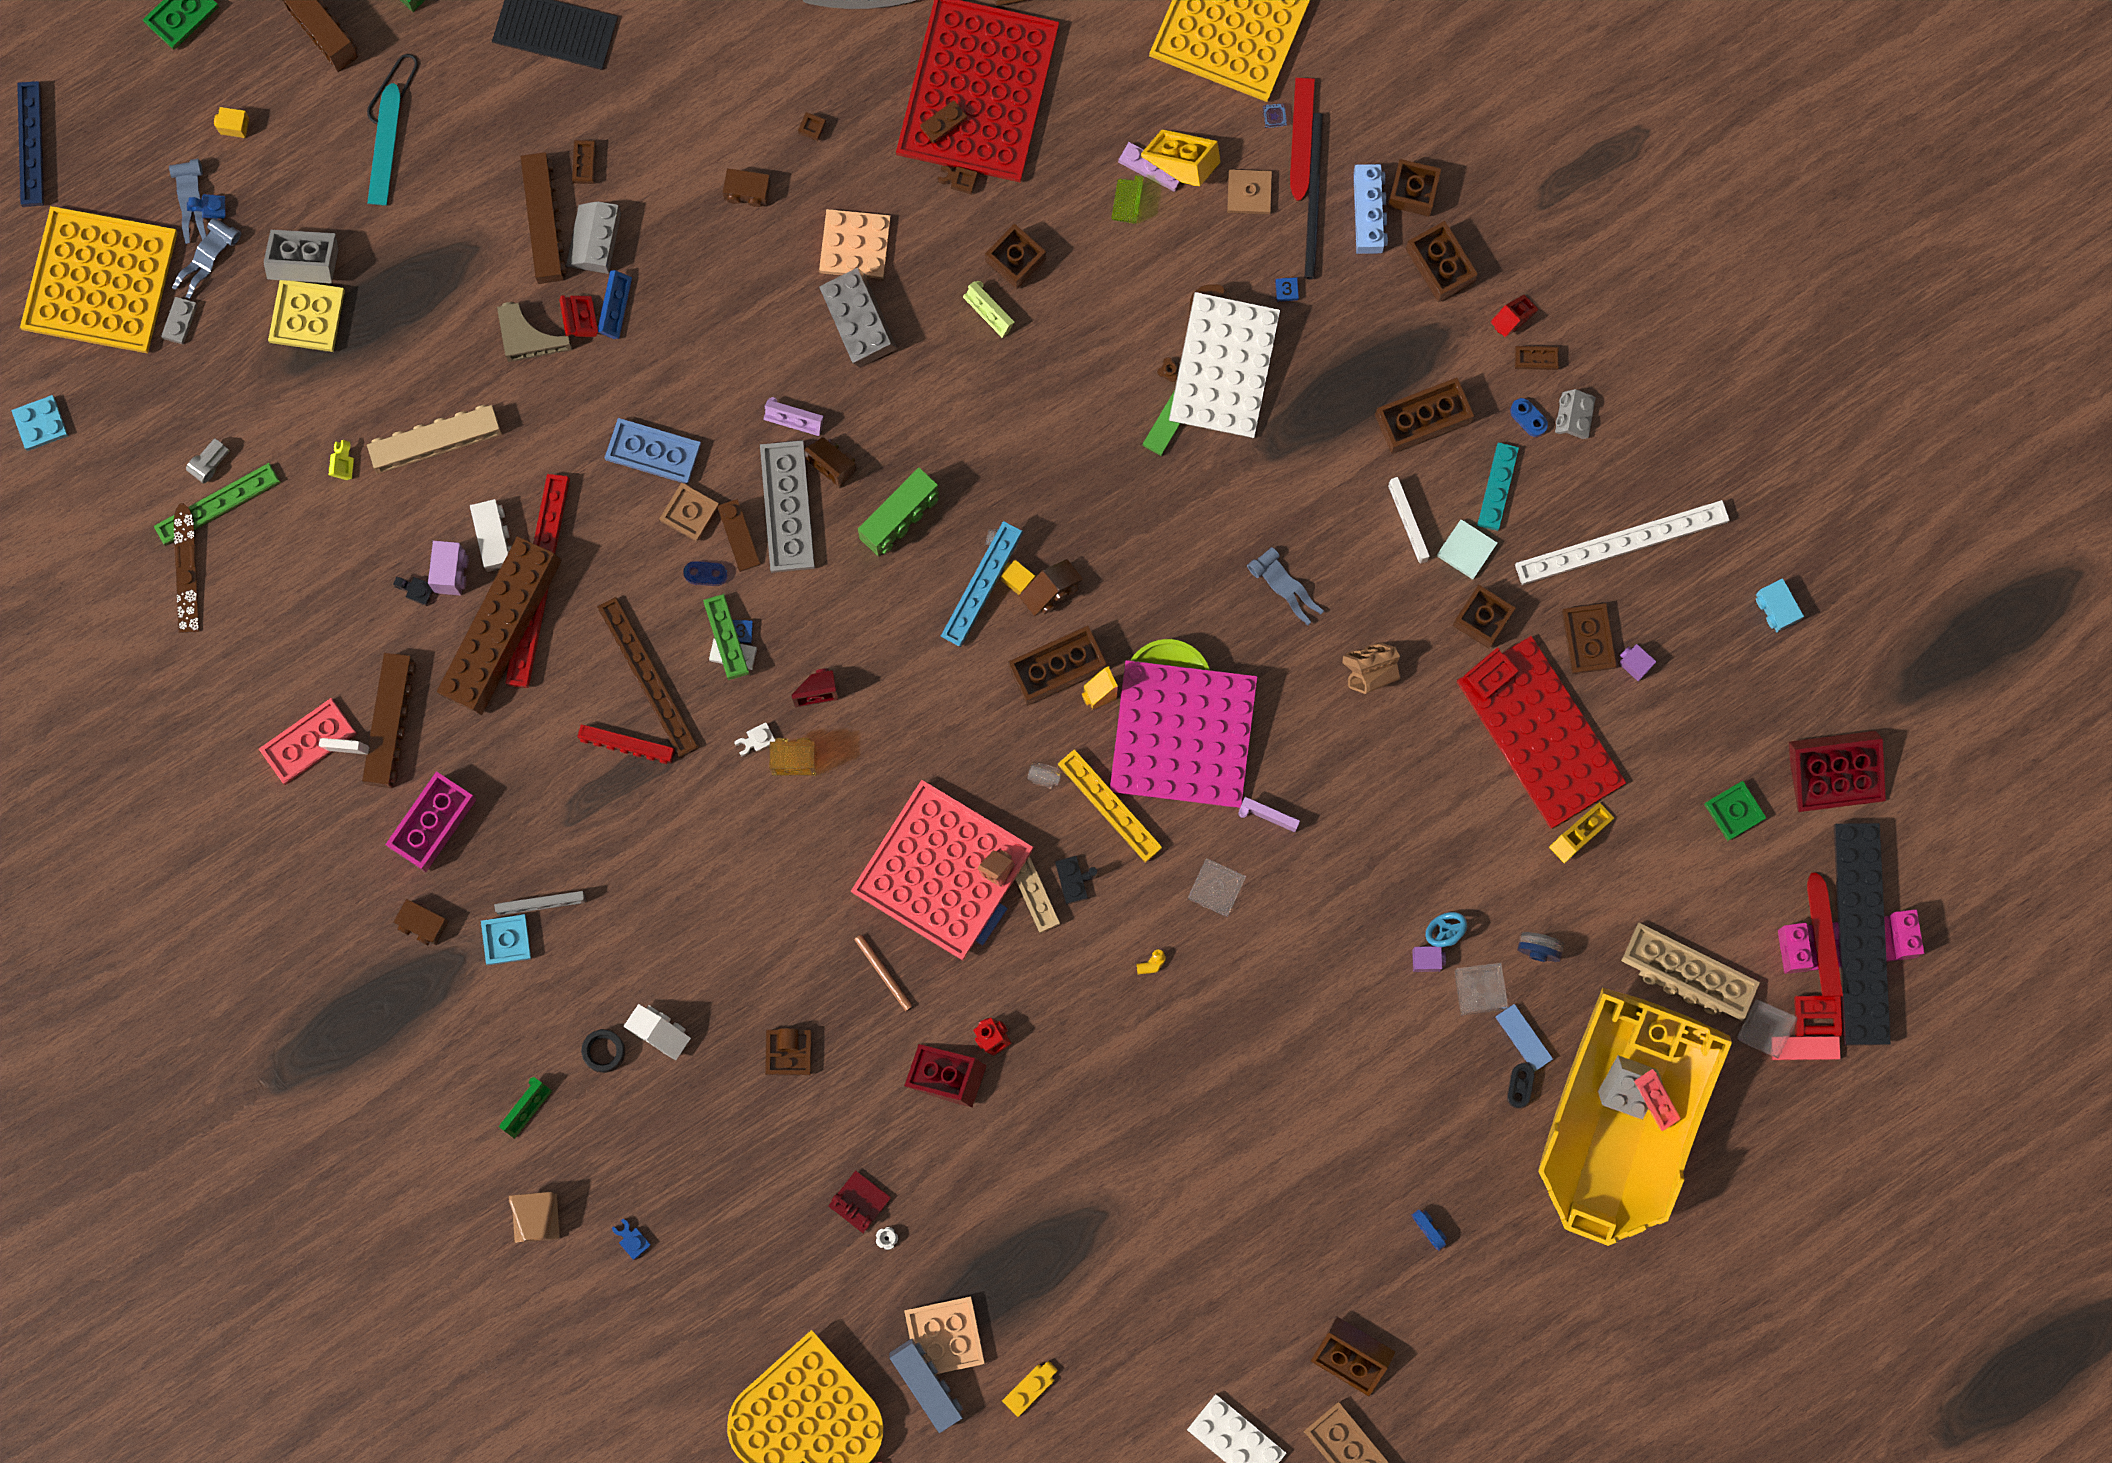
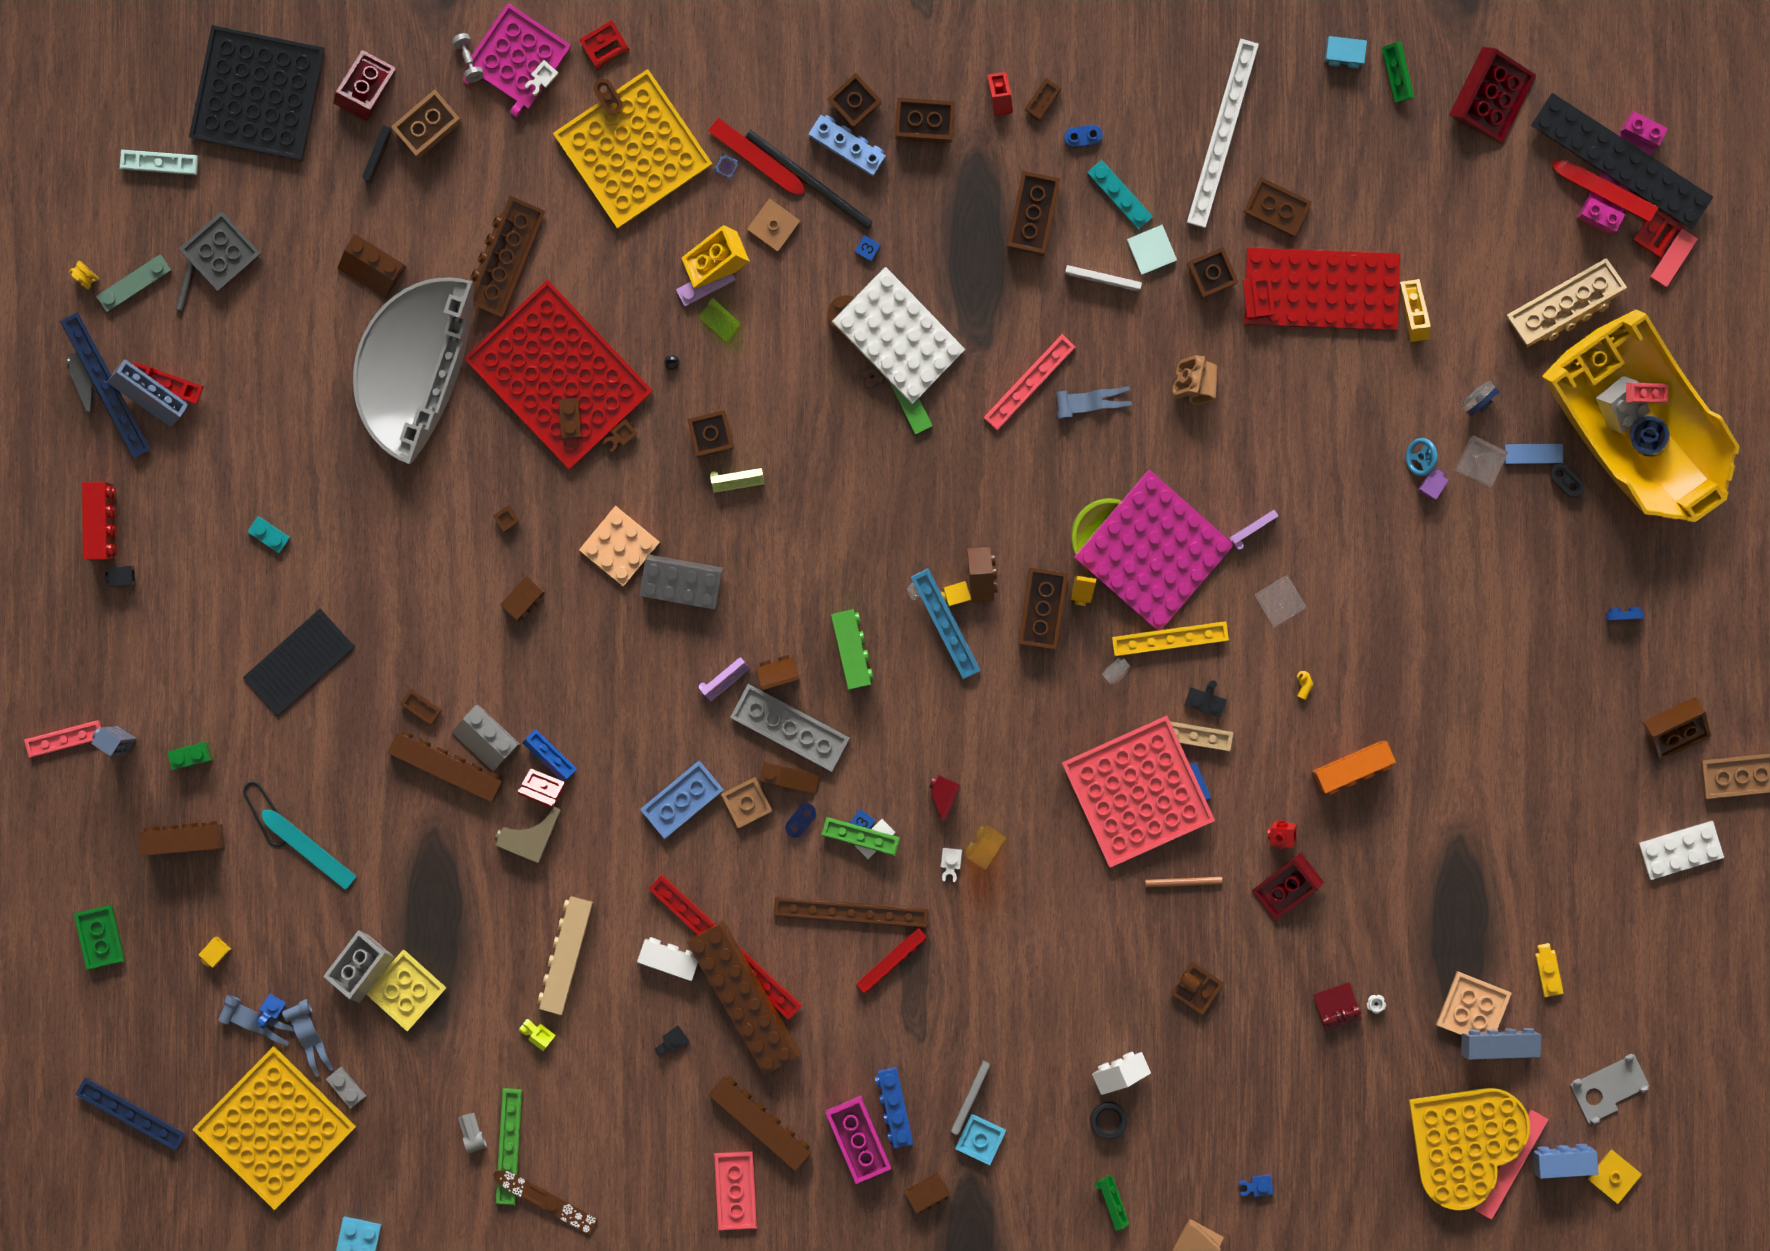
camera: 55 degrees left, 10 degrees up
white tile [319,738,369,754] -> none
lavender brick [428,541,469,596] -> none
nougat slope [977,850,1015,887] -> none
light grey bracket [1555,389,1596,439] -> none
medium lavender brick [1619,644,1656,681] -> none
green plate [1704,781,1766,841] -> none
clear plate [1737,999,1798,1058] -> none
none -> black hinge [664,355,680,370]
none -> blue brick [875,1066,913,1148]
none -> coral tile [984,334,1076,431]
none -> orange brick [1312,741,1396,795]
none -> green plate [1382,42,1415,103]
none -> dark blue brick [1630,416,1670,457]

